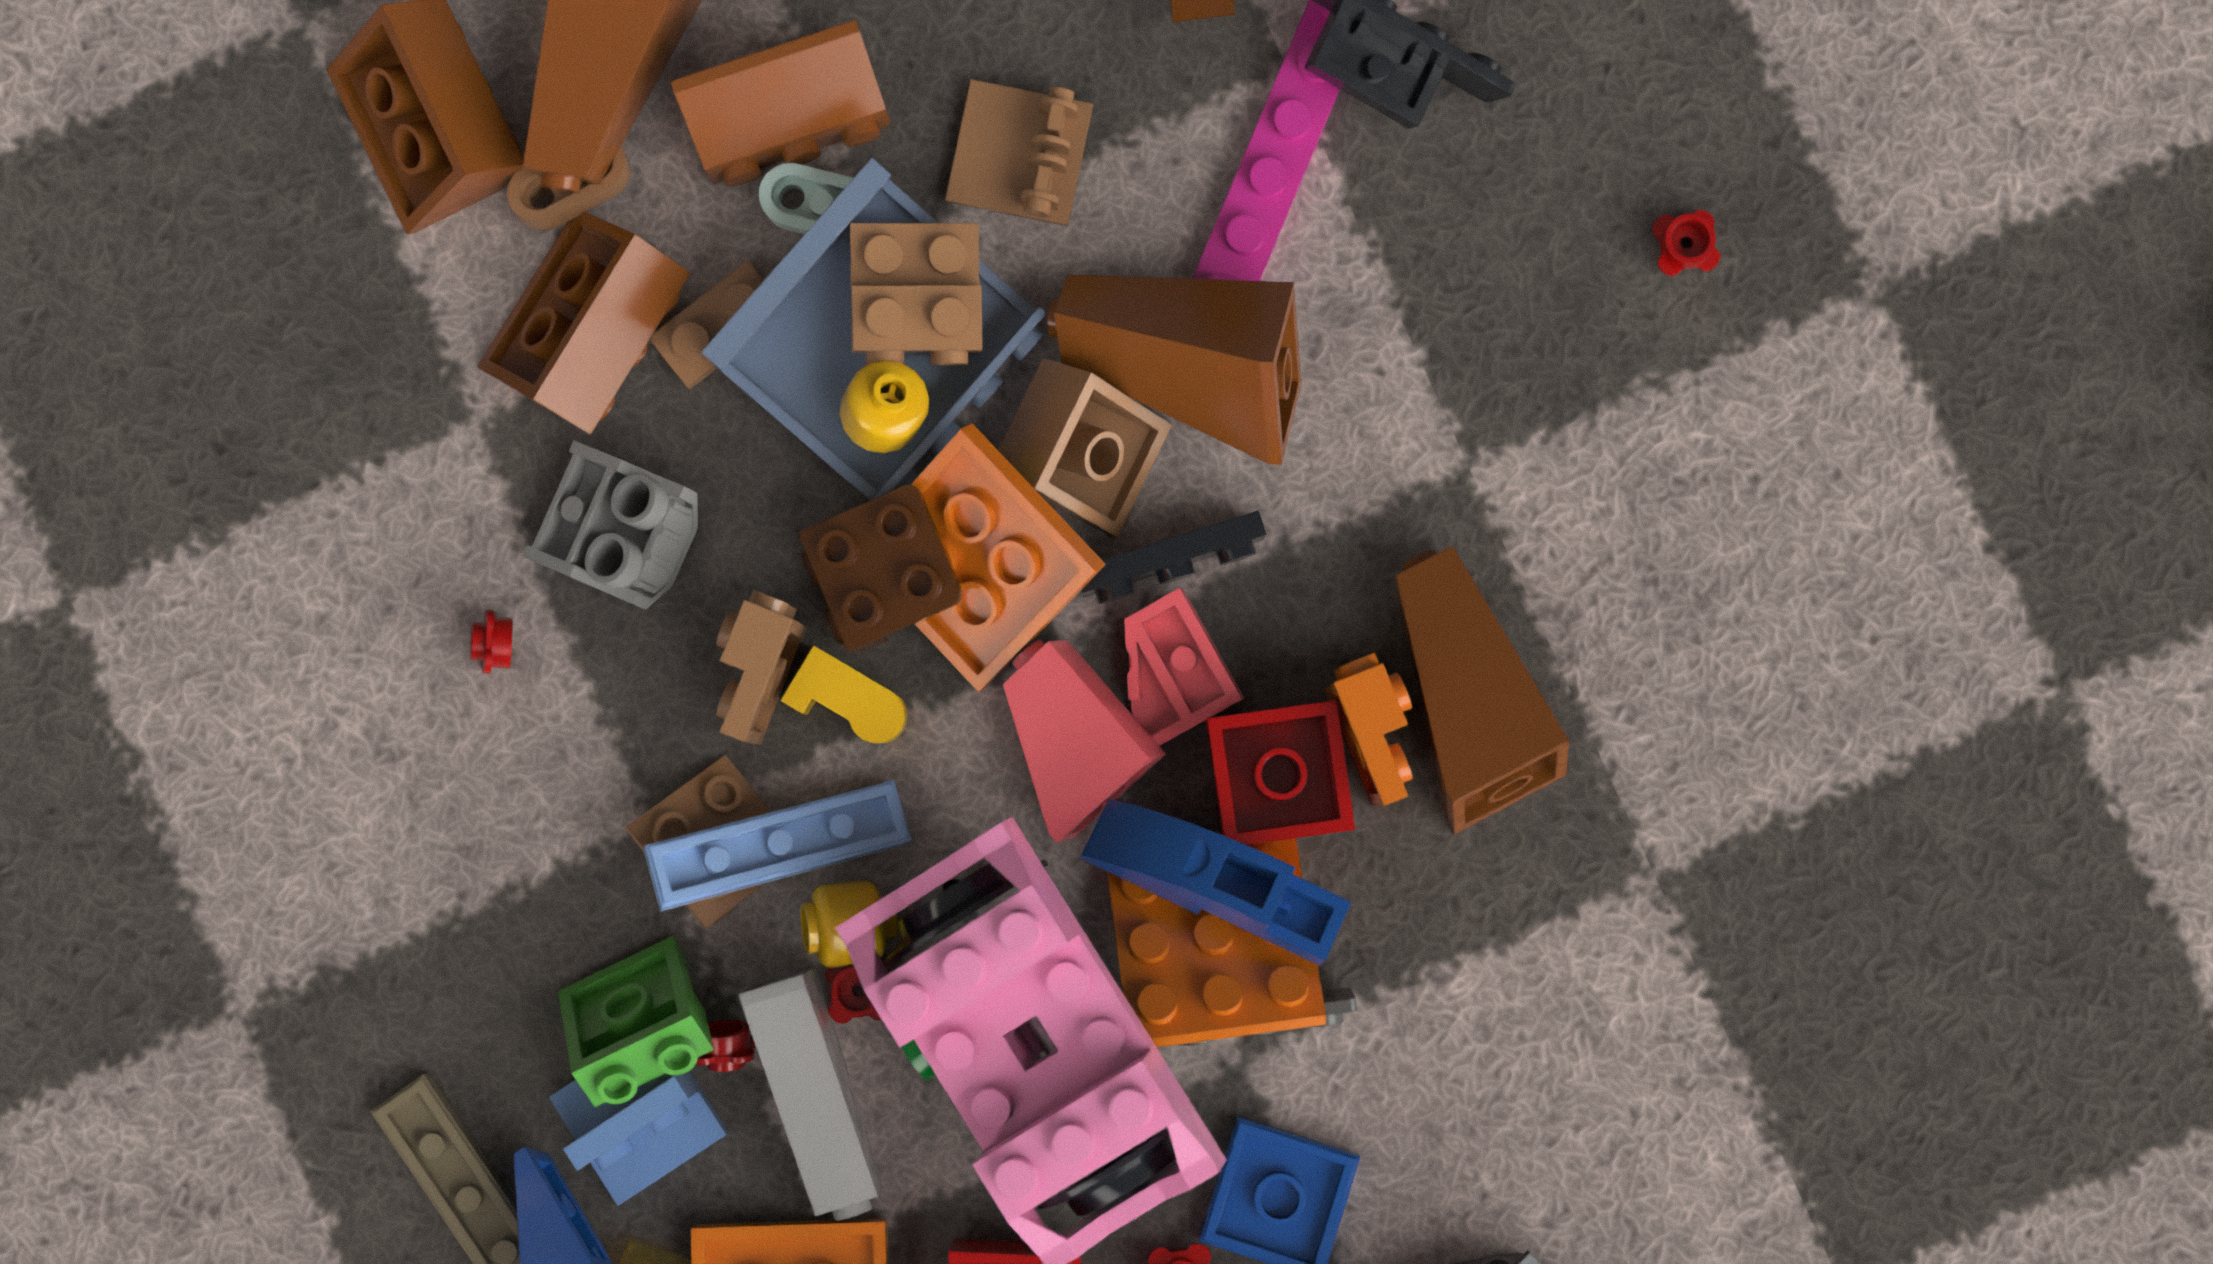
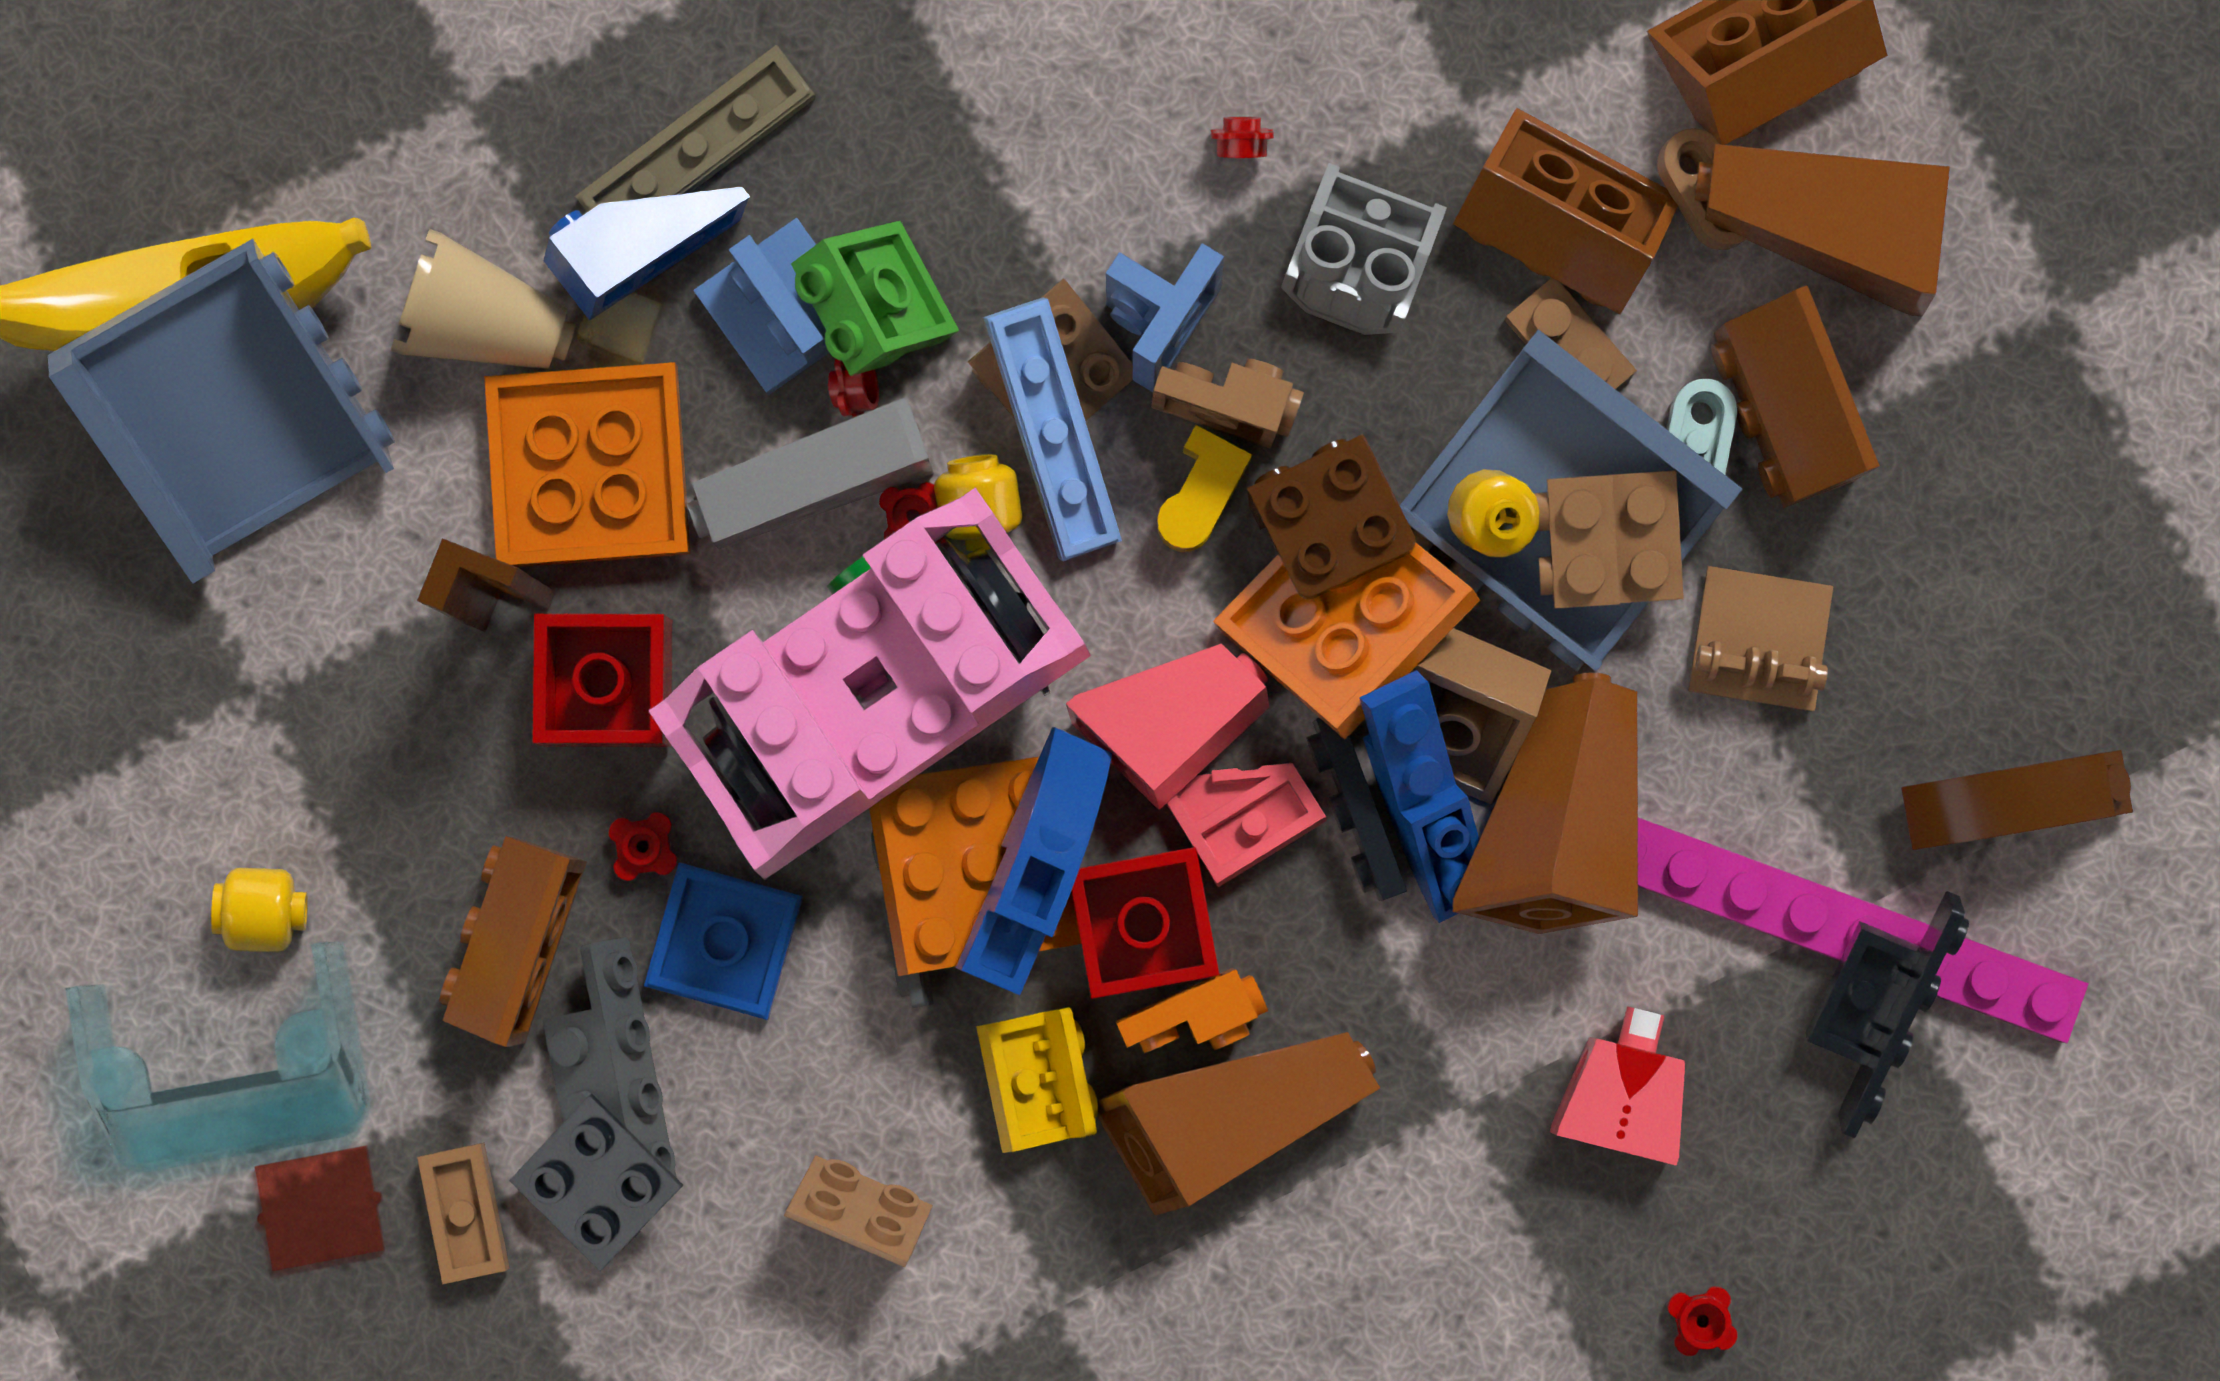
camera: 80 degrees right, 0 degrees up
none -> medium nougat hinge [784,1155,933,1267]
none -> yellow bracket [976,1007,1098,1153]
none -> medium blue bracket [1105,243,1224,392]
none -> blue slope [1359,670,1480,923]
none -> coral torso [1550,1006,1685,1166]

